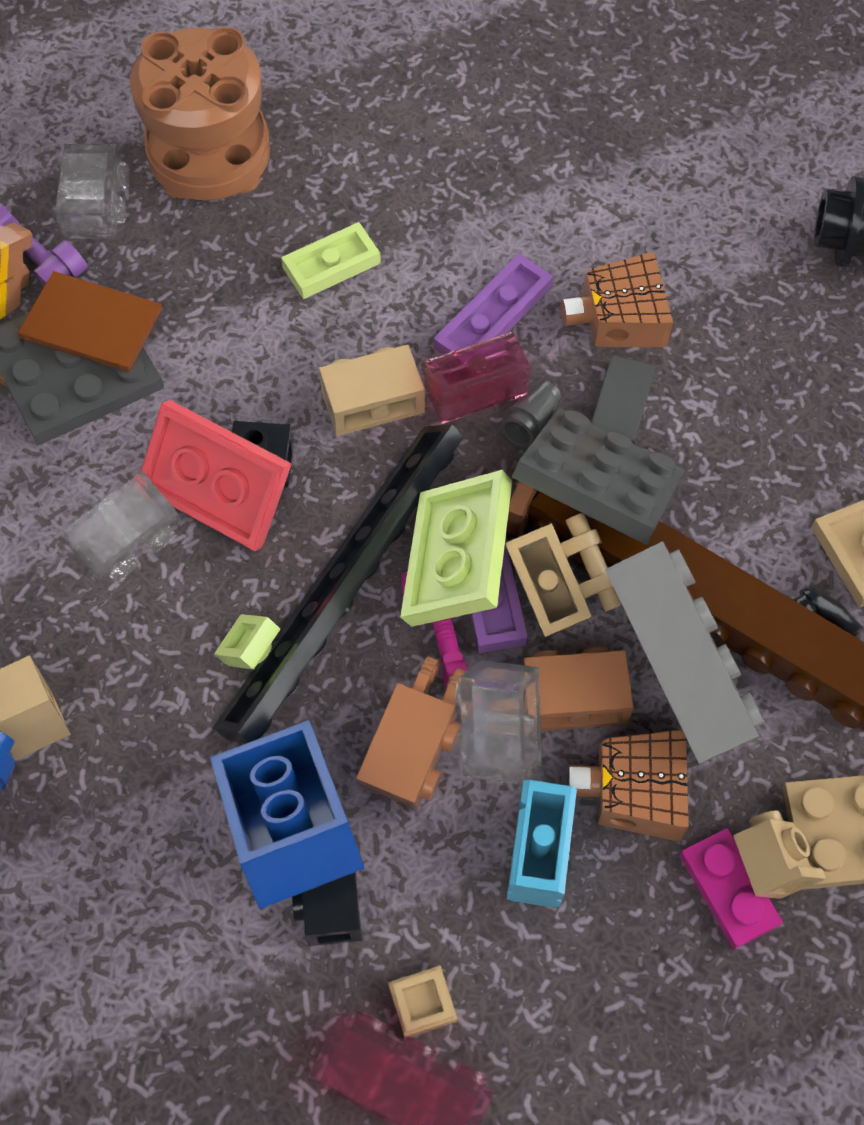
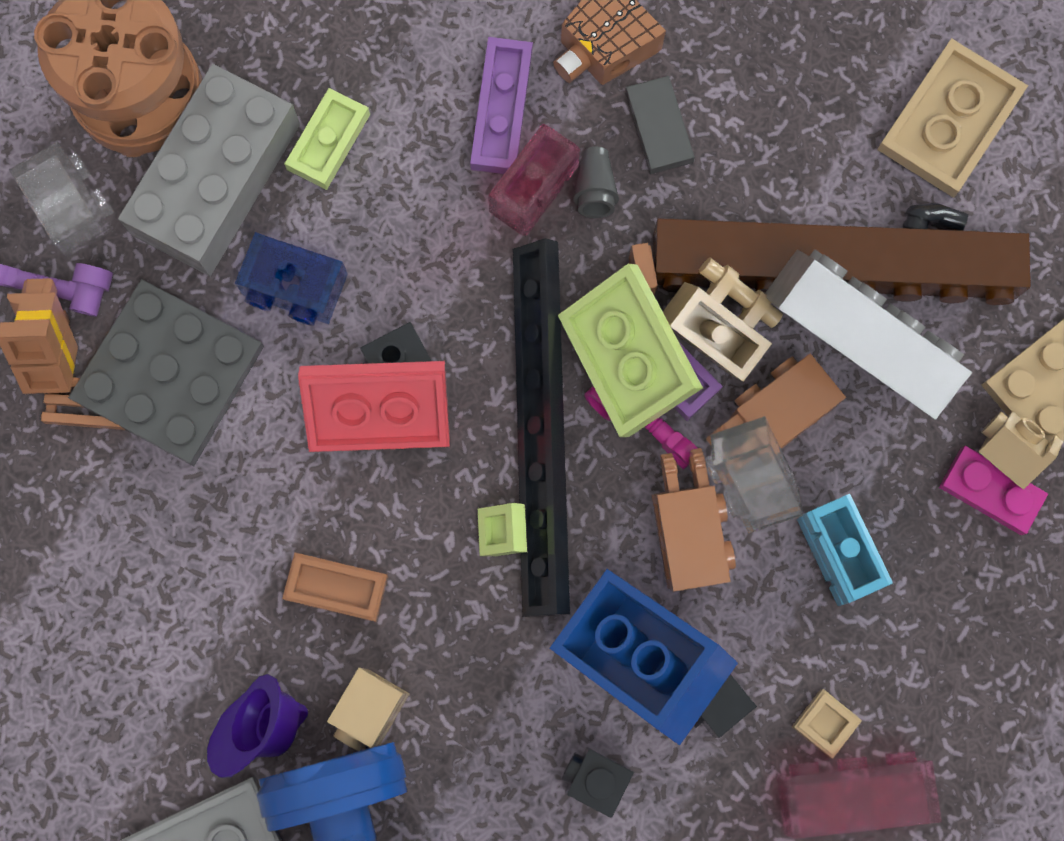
camera: 35 degrees left, 15 degrees up
dark orange piece [18,271,162,372] -> none
clear brick [64,471,180,584] -> none
tan brick [319,345,425,436] -> none
dark grey plate [512,408,685,545] -> none
nougat torso [567,730,689,841] -> none
none -> light grey brick [118,63,300,277]
none -> clear blue brick [235,232,348,326]
none -> nougat tile [282,553,388,622]
none -> black brick [562,747,634,818]

